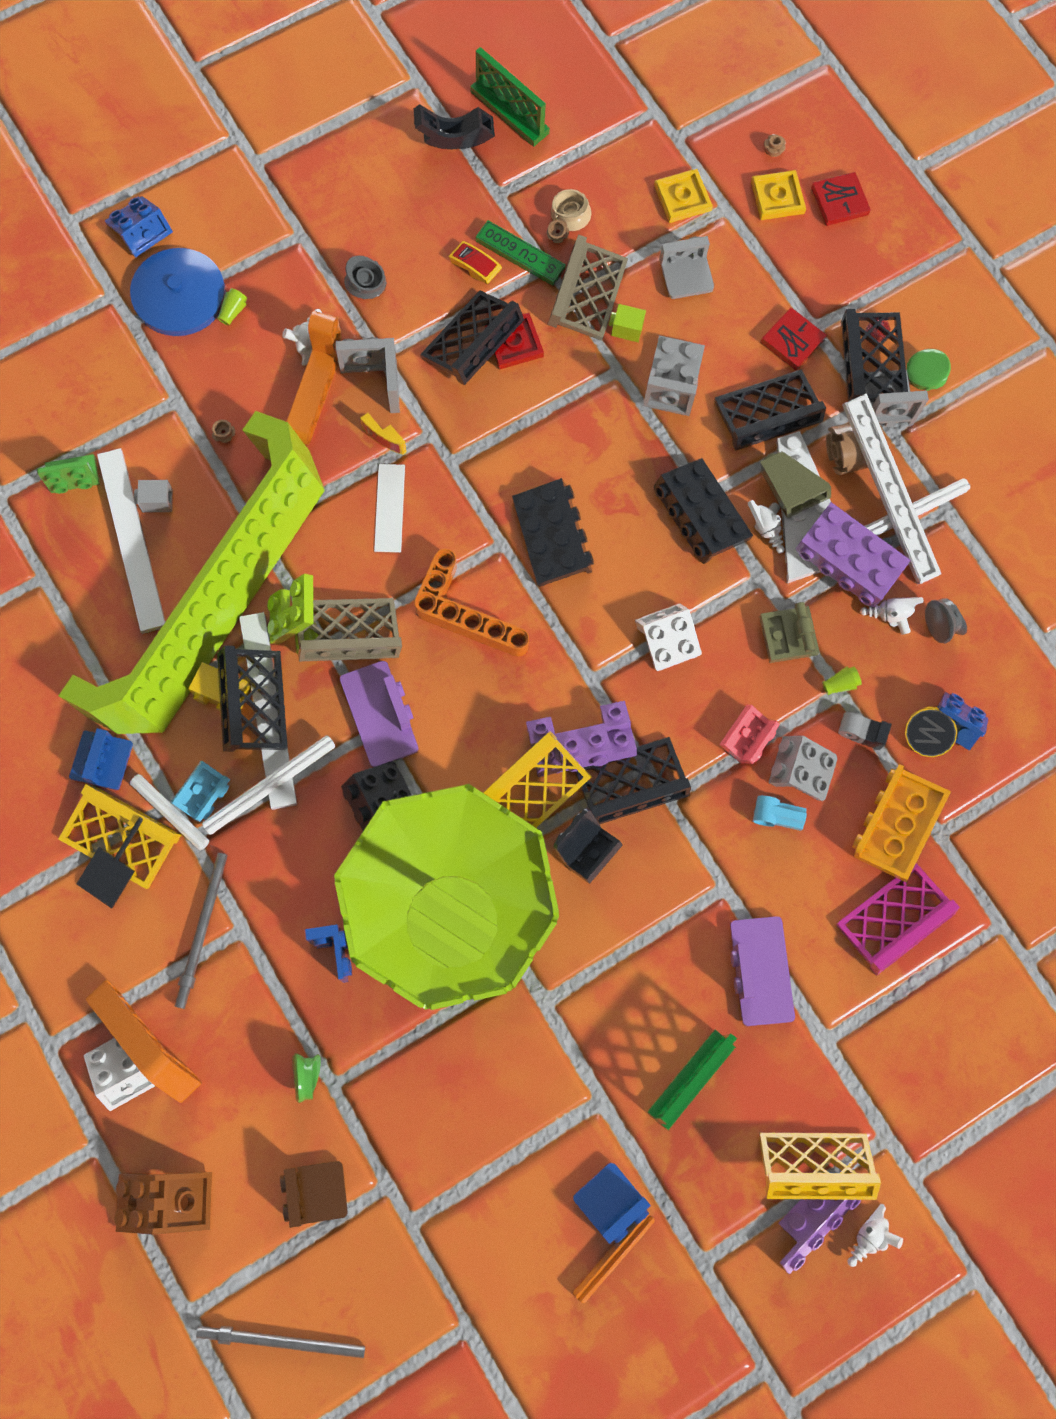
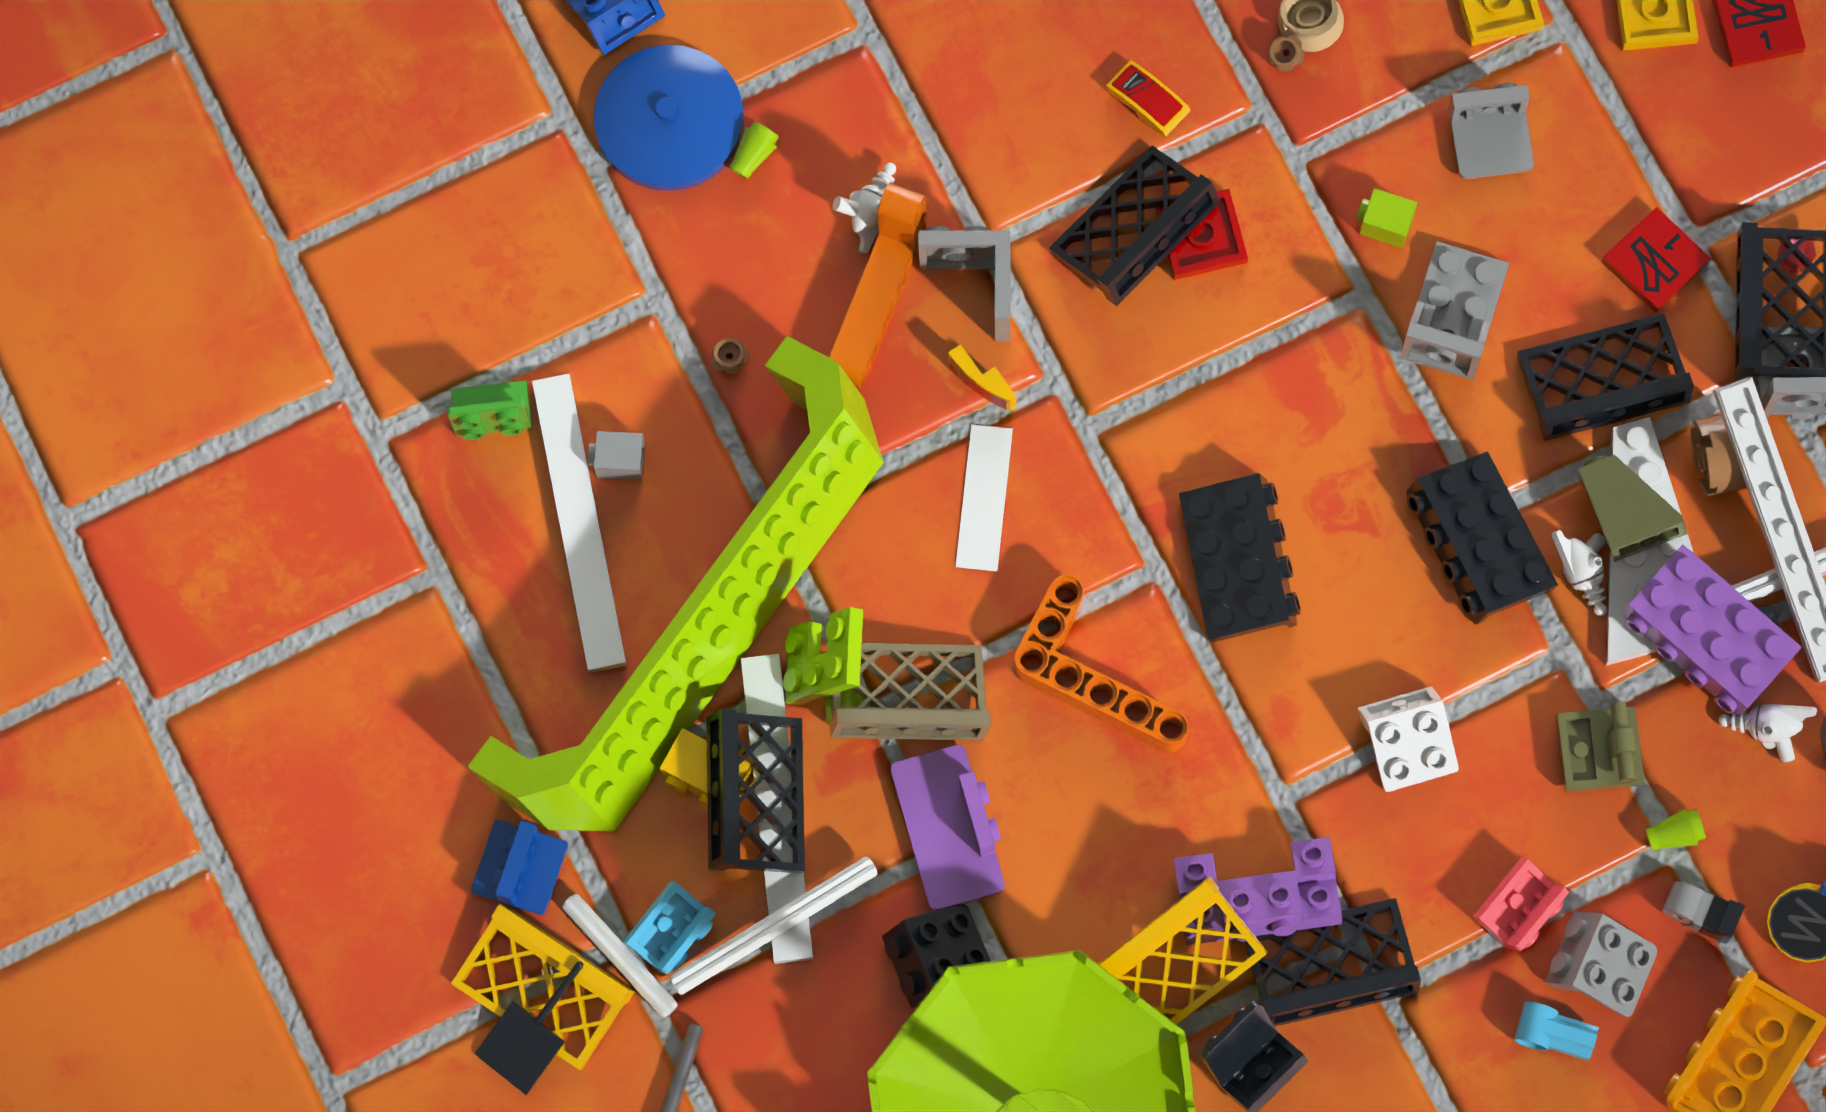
camera: 15 degrees right, 0 degrees up
dark grey piece [344,255,387,299] -> none
green tile [475,220,566,286] -> none
dark tan fence [548,234,628,341] -> none

